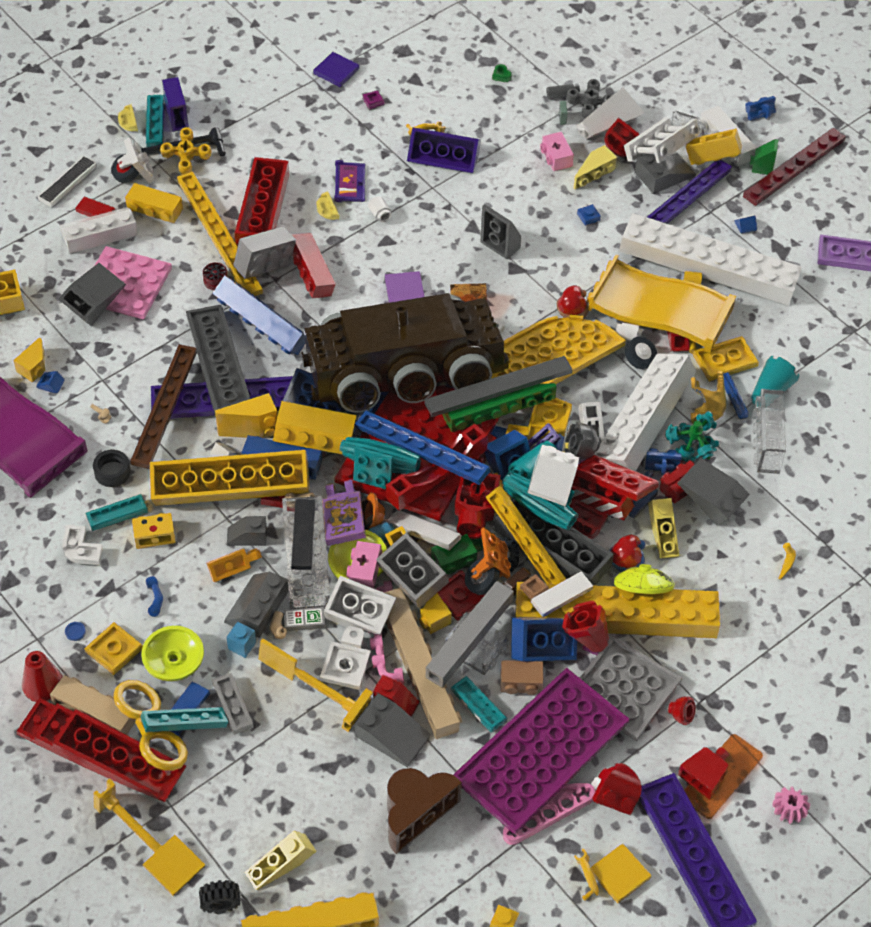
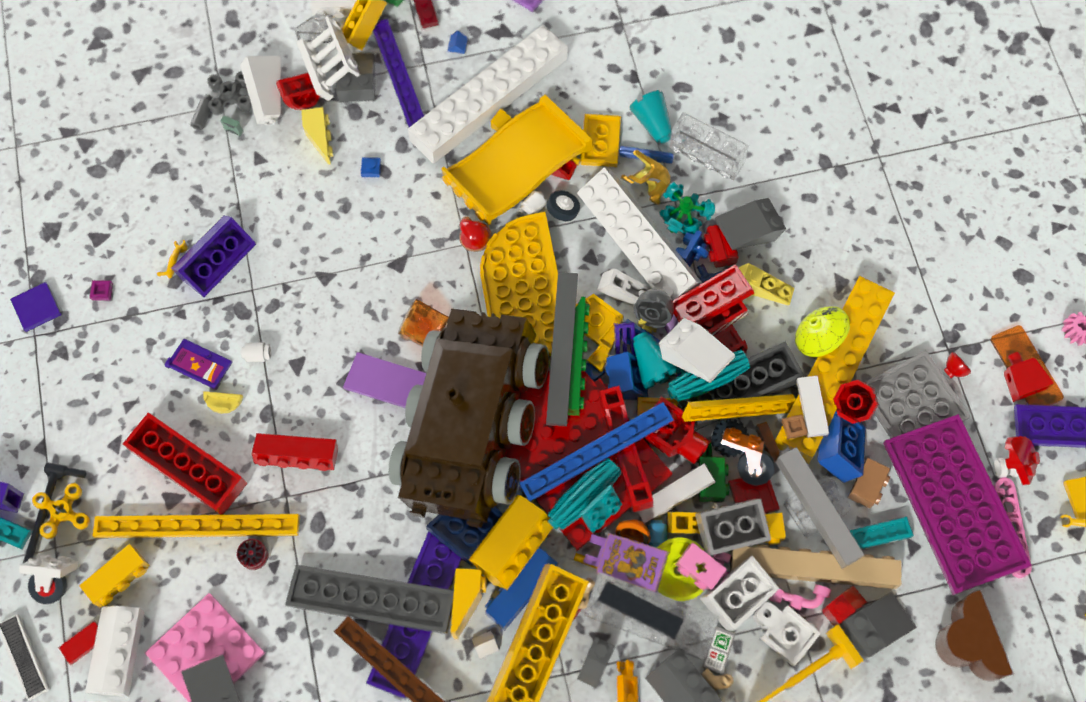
camera: 60 degrees left, 15 degrees up
brick [213,276,305,355] -> none
light grey brick [233,226,296,279] -> none
dark grey slope [480,204,521,259] -> none
green tile [492,64,512,82] -> none
bright pink brick [540,132,574,171] -> none
red piece [610,534,646,573] -> none
yellow bar [778,543,796,579] -> none

